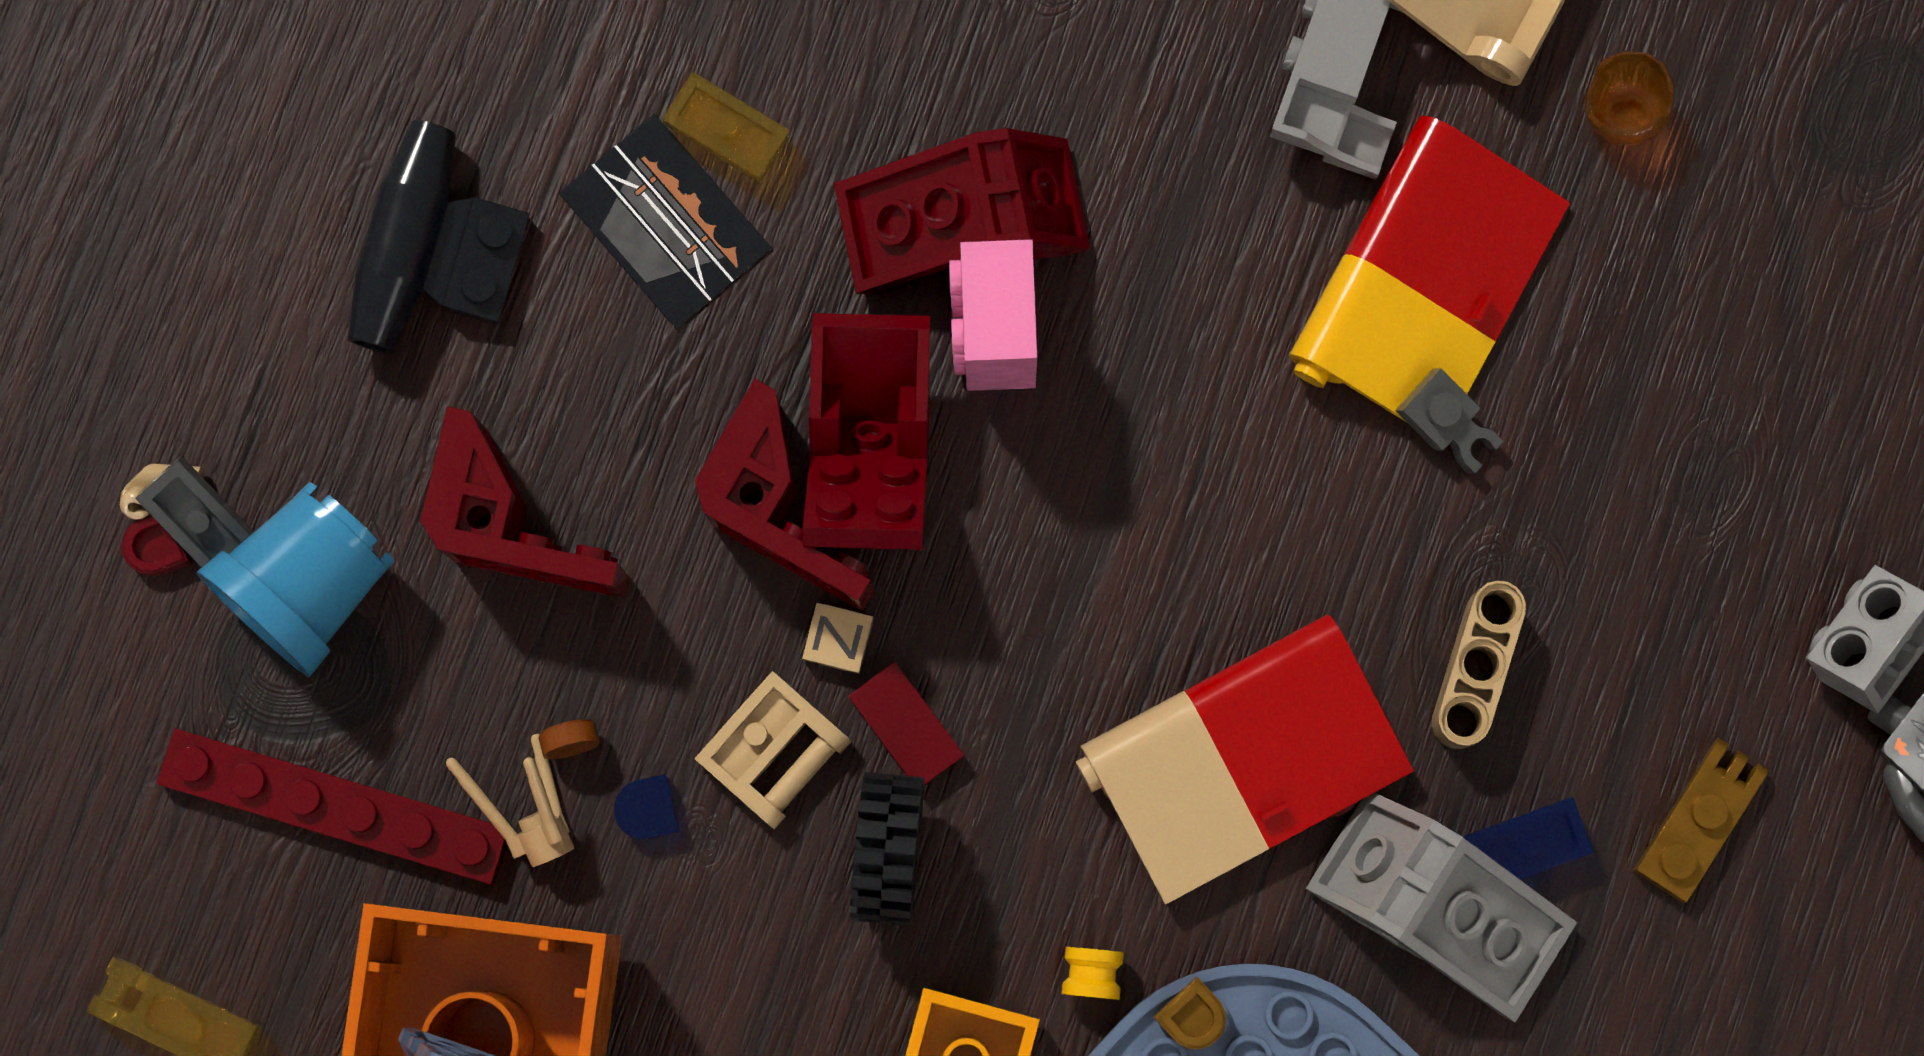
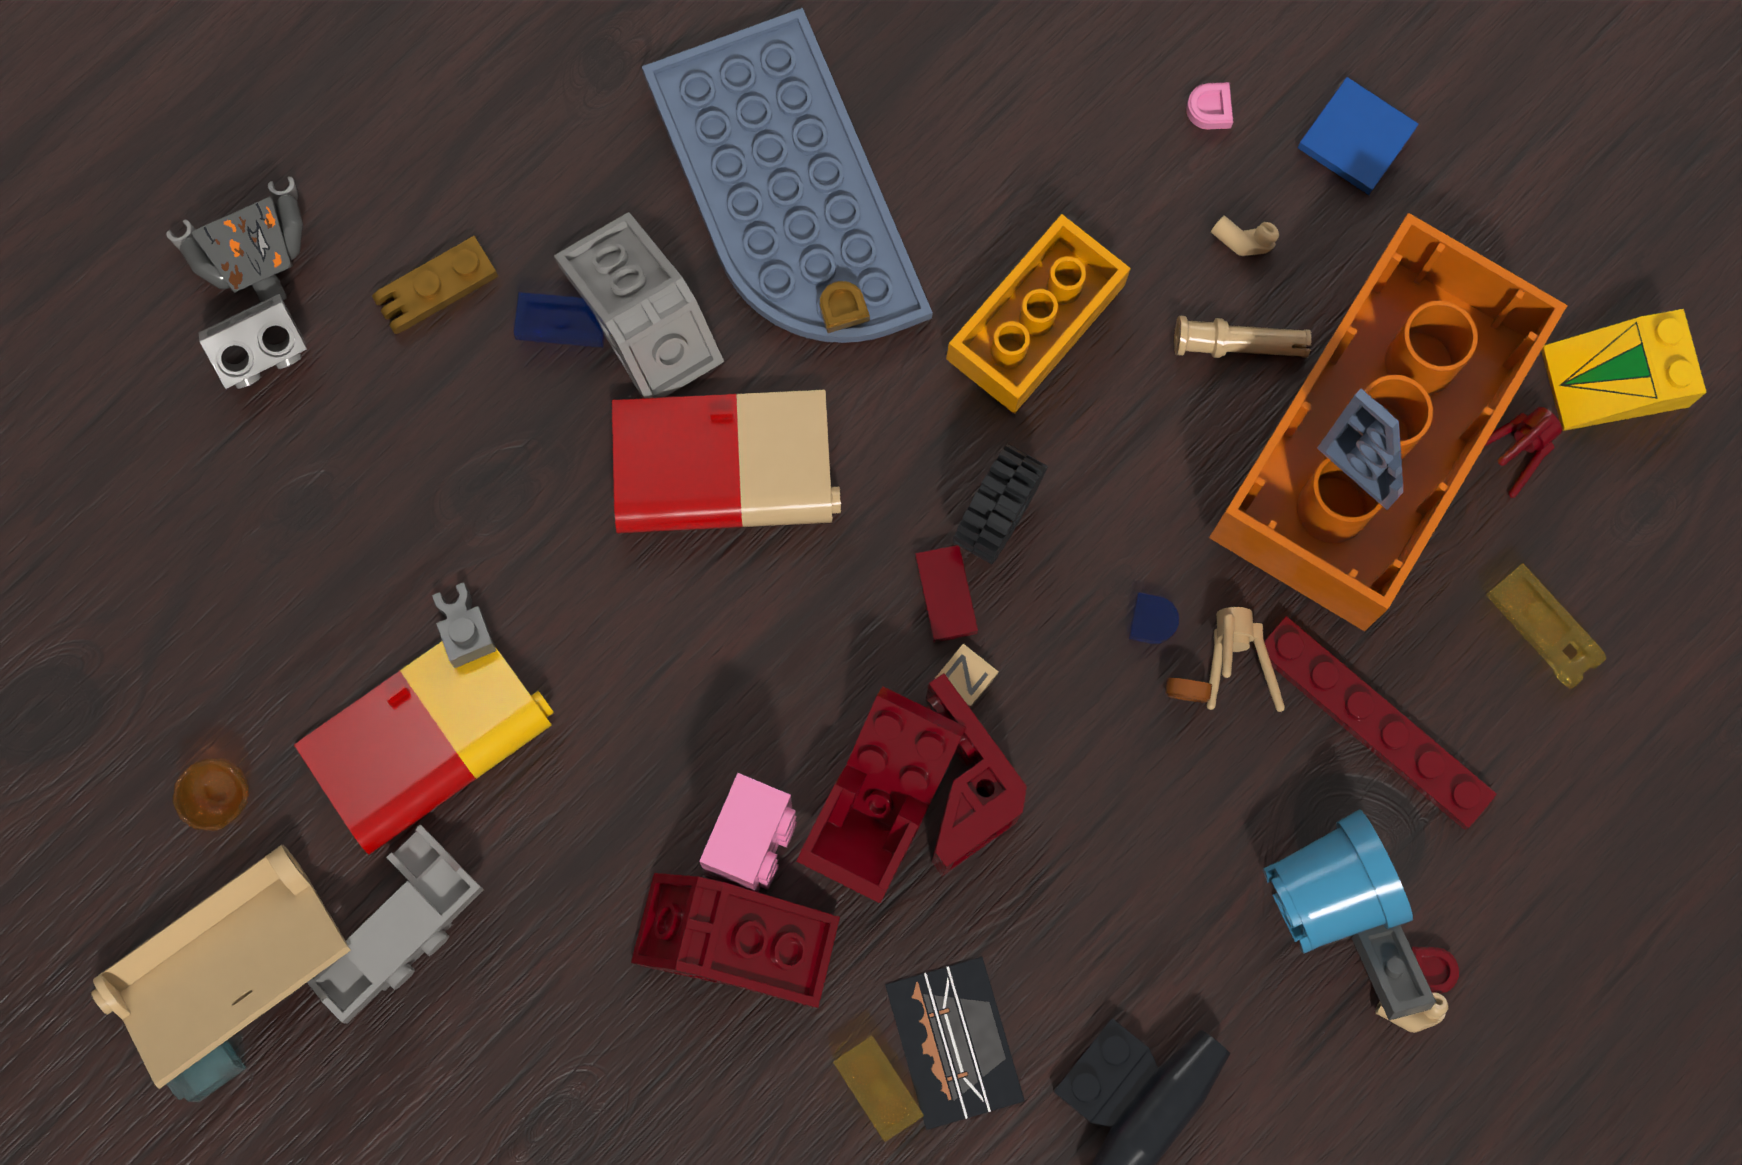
camera: 165 degrees left, 5 degrees down
dark red bracket [420,406,630,599] -> none
tan plate [694,671,852,829] -> none
yellow wheel [1061,947,1124,1000] -> none
tan beam [1432,581,1526,749] -> none

